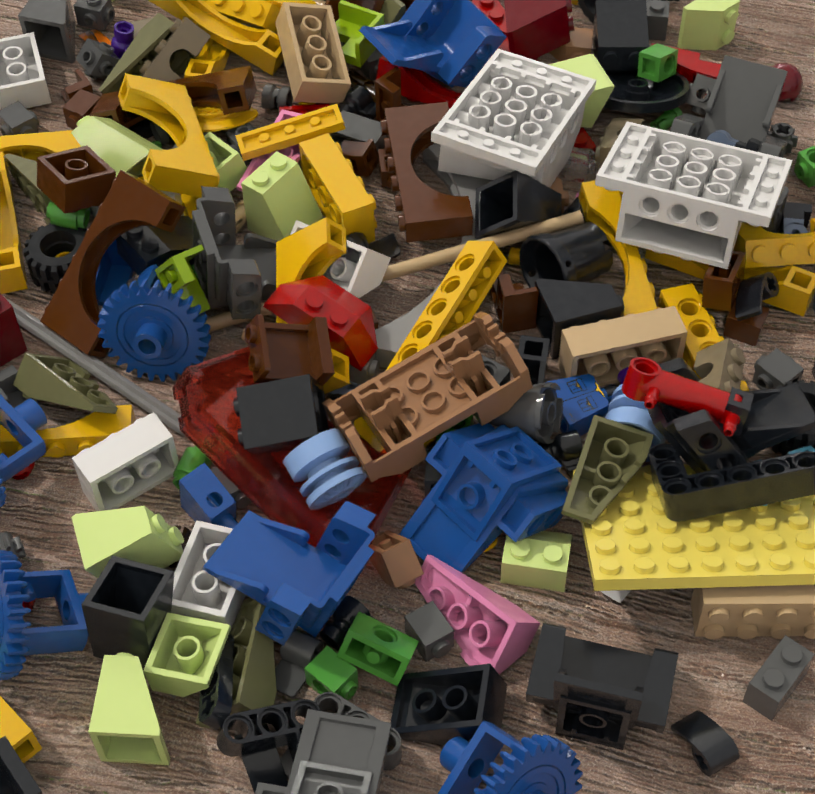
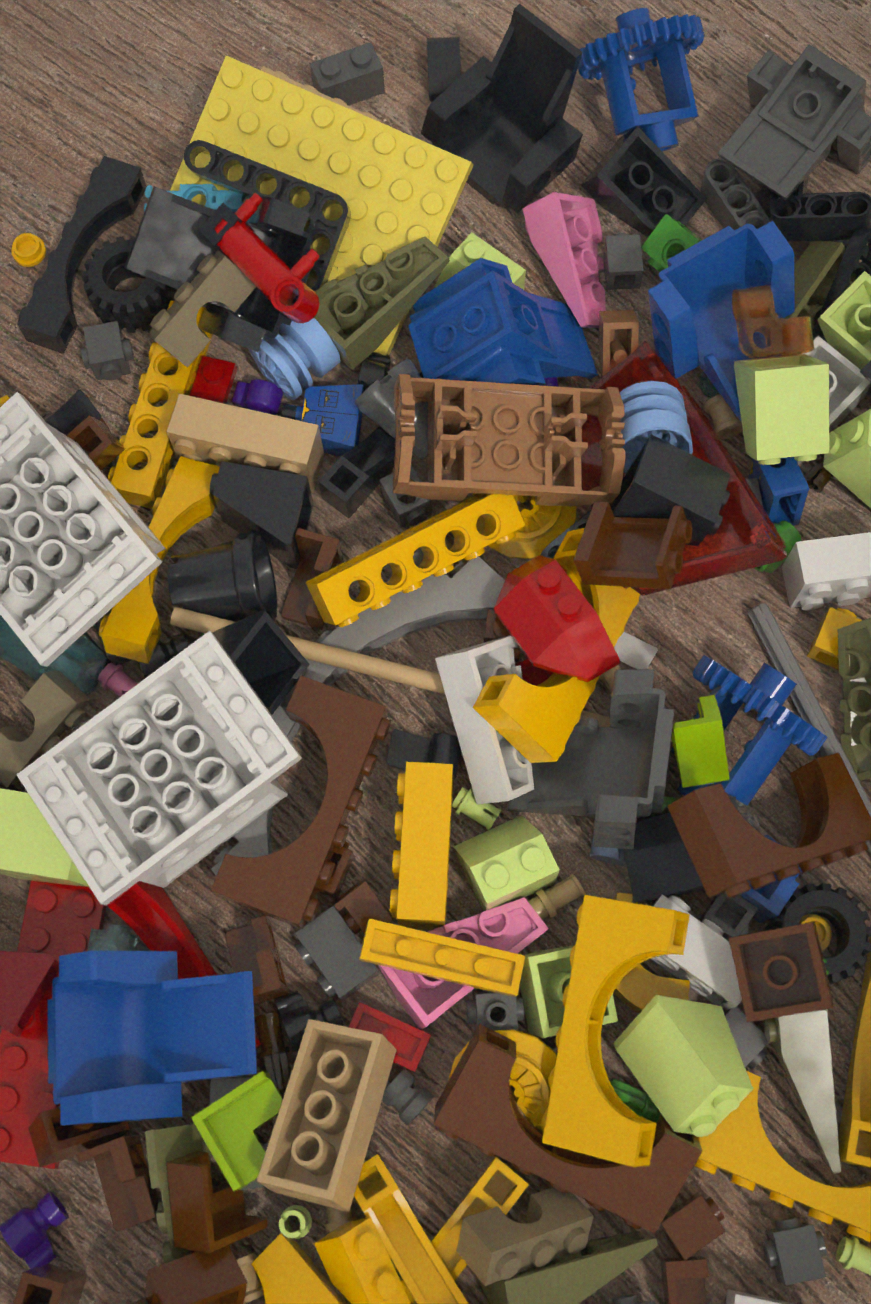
camera: 150 degrees left, 20 degrees up
none -> clear orange piece [732,285,814,359]
none -> yellowish green slope [734,354,829,465]

